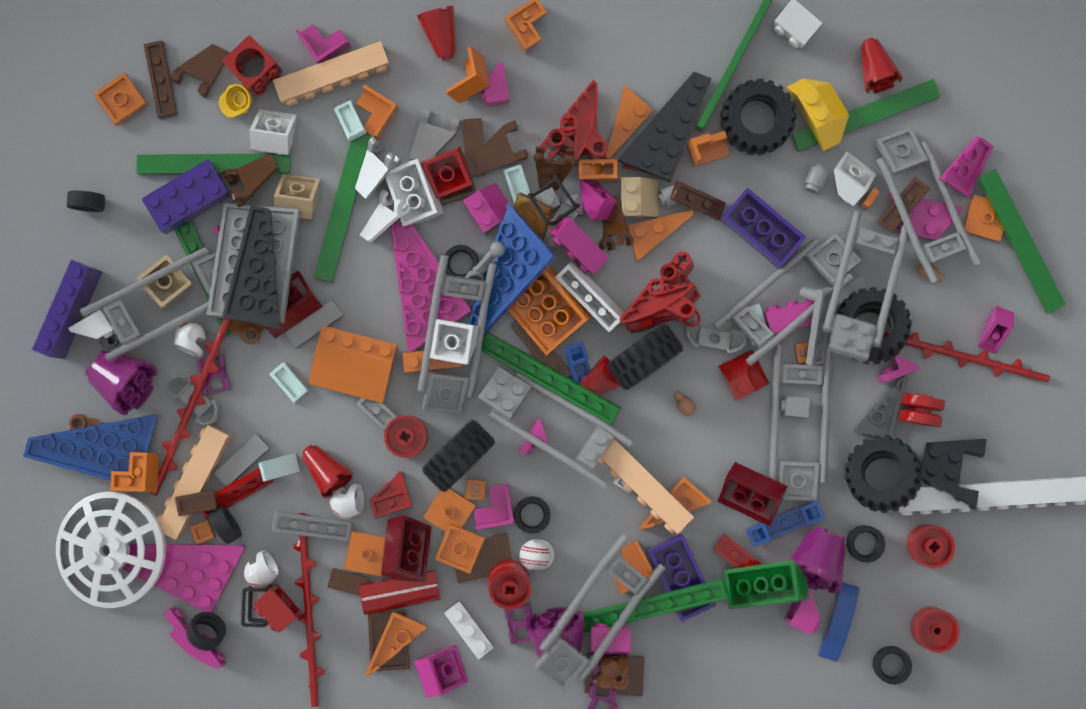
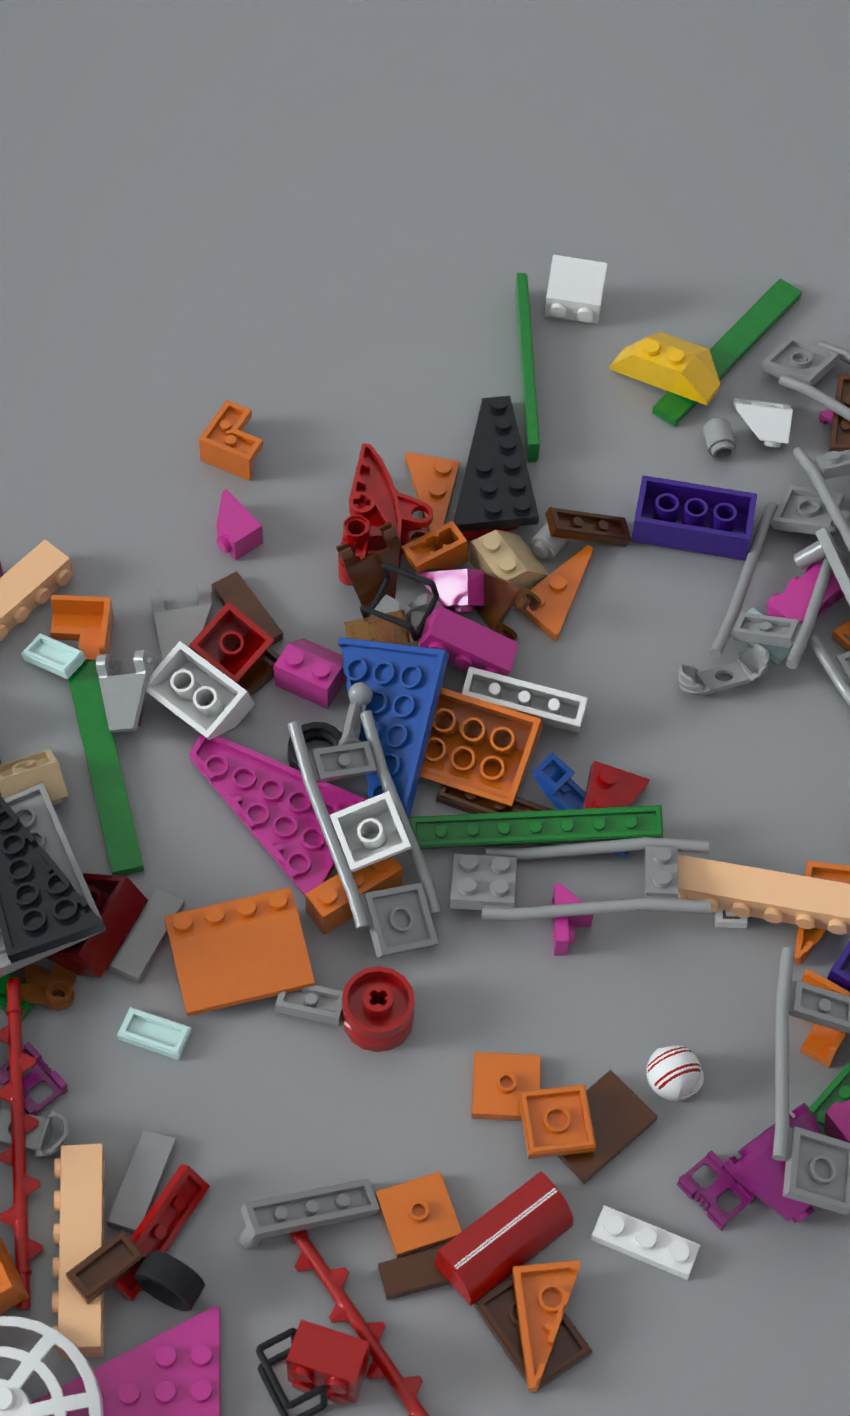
camera: 30 degrees left, 30 degrees down
orange tile [190,519,216,545] -> none
white helmet [244,550,279,588] -> none
light aqua tile [258,453,300,482] -> none
red cone [302,445,354,499] -> none
white helmet [330,484,364,519] -> none
white flag [360,189,411,243] -> none
red wing [370,471,412,519] -> none
dark red slope [381,515,432,582] -> none
dark pink slope [414,645,468,698] -> none
red cone [417,6,456,61] -> none
black tyre [422,420,495,492] -> none
orange panel [446,46,490,103] -> none
orange tile [465,479,486,500] -> none
reddish brown flag [473,120,528,174] -> none
dark pink panel [473,484,515,530] -> none
red wheel [488,560,531,610] -> none
light aqua tile [503,164,531,207] -> none
black tyre [514,496,551,534] -> none
black tyre [607,323,683,390] -> none
red piece [619,251,701,333] -> none
nougat cylinder [674,391,696,416] -> none
orange panel [687,131,730,168] -> none
red slope [718,349,769,400] -> none
black tyre [720,79,797,156] -> none
red cone [860,38,903,93] -> none
orange tile [860,188,879,210] -> none

